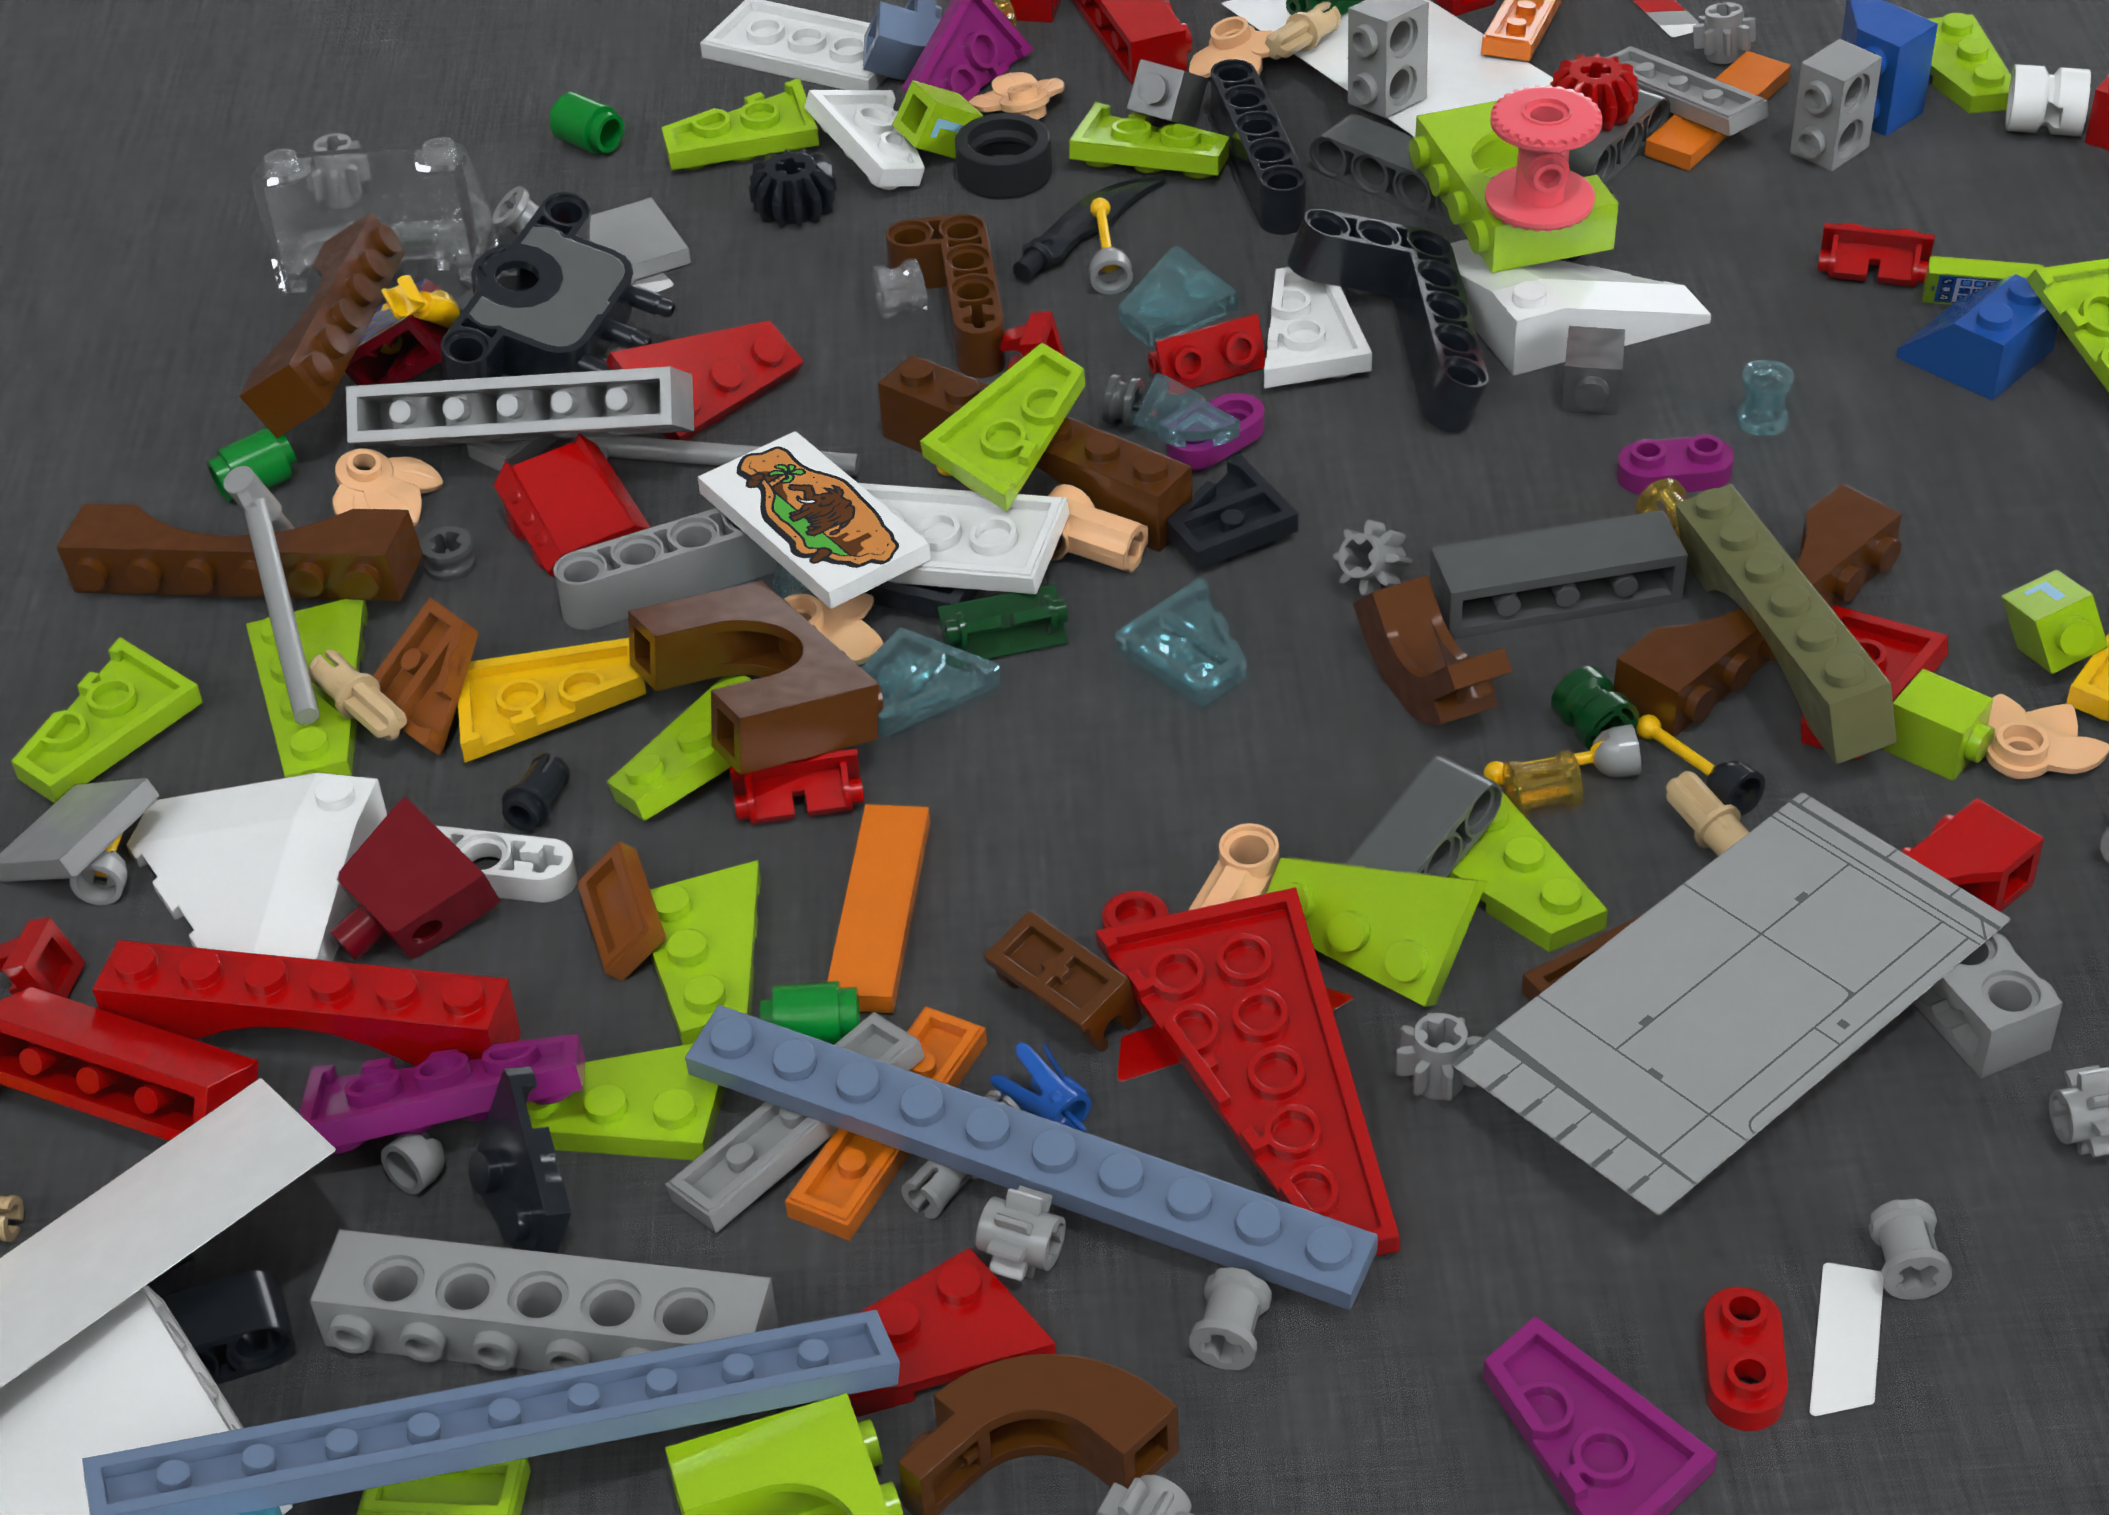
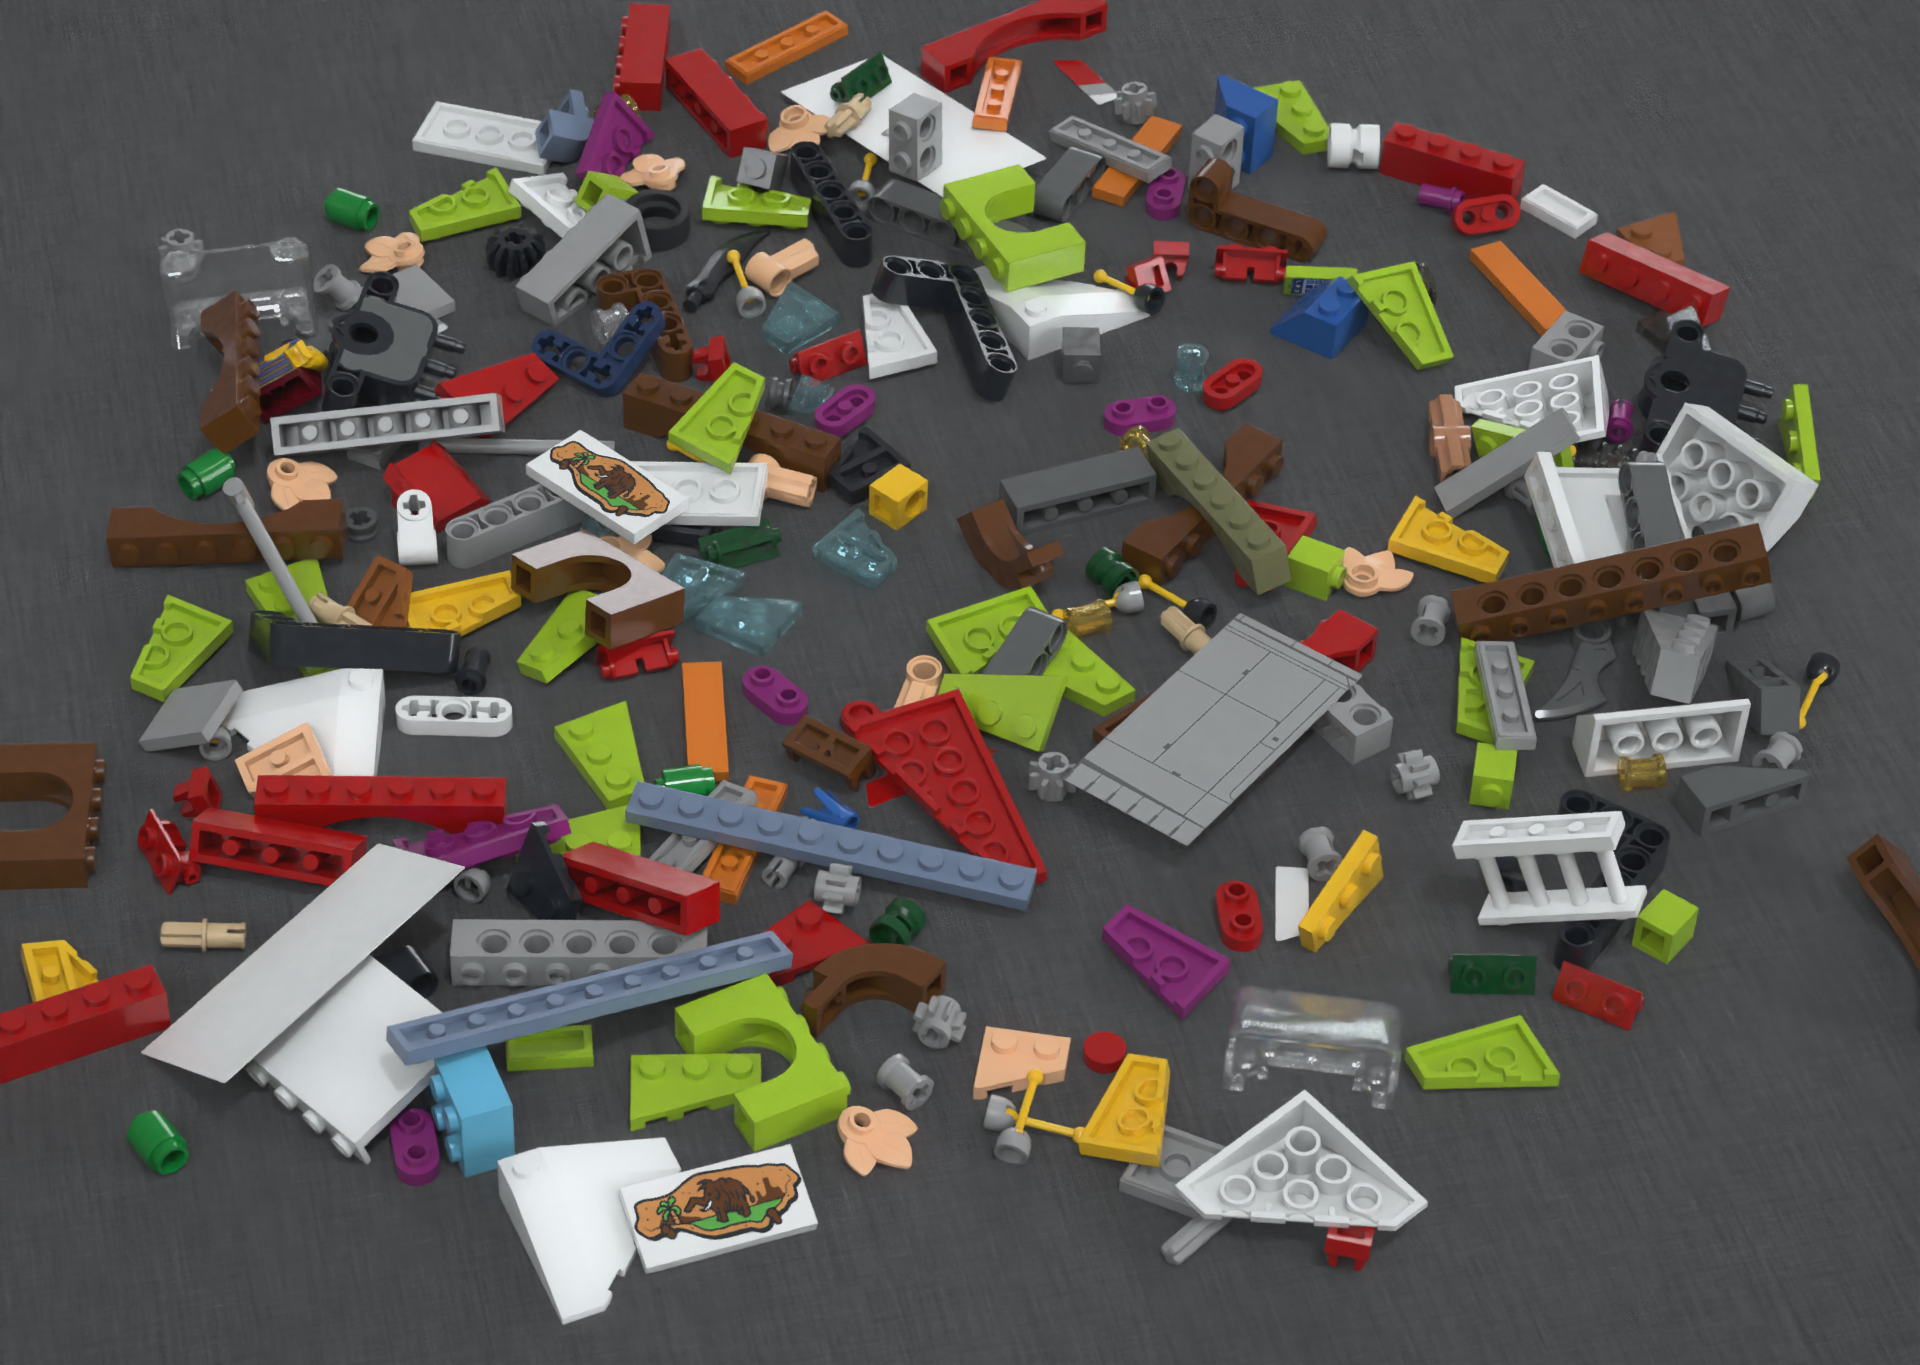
camera: 15 degrees left, 0 degrees up
dark red torso [329,796,501,961] -> none
dark orange tile [577,841,666,981] -> none
clear light blue tile [1158,397,1240,447] -> none
light grey bush [1189,1267,1272,1370] -> none
light grey gear [1333,520,1413,596] -> none
coral hose [1485,85,1602,232] -> none
red gear [1550,53,1639,132] -> none
lime brick [2001,570,2109,674] -> none
none -> light nougat wing [235,722,333,799]
none -> black beam [248,610,461,673]
none -> light nougat plate [359,232,425,273]
none -> white piece [397,489,438,566]
none -> light grey wedge [515,193,652,327]
none -> dark blue beam [531,301,666,397]
none -> red brick [562,842,720,936]
none -> clear light blue wing [696,596,802,657]
none -> magenta plate [742,666,808,725]
none -> light nougat piece [745,238,819,297]
none -> light grey hinge [848,152,878,211]
none -> yellow brick [869,464,928,531]
none -> dark green wheel [869,897,927,946]
none -> lime wing [926,586,1048,674]
none -> black hinge [1093,269,1165,315]
none -> tile [1124,255,1172,293]
none -> magenta plate [1145,167,1186,221]
none -> red tile [1152,241,1189,281]
none -> reddish brown beam [1188,158,1327,263]
none -> red plate [1202,358,1263,411]
none -> yellow wing [1298,830,1384,953]

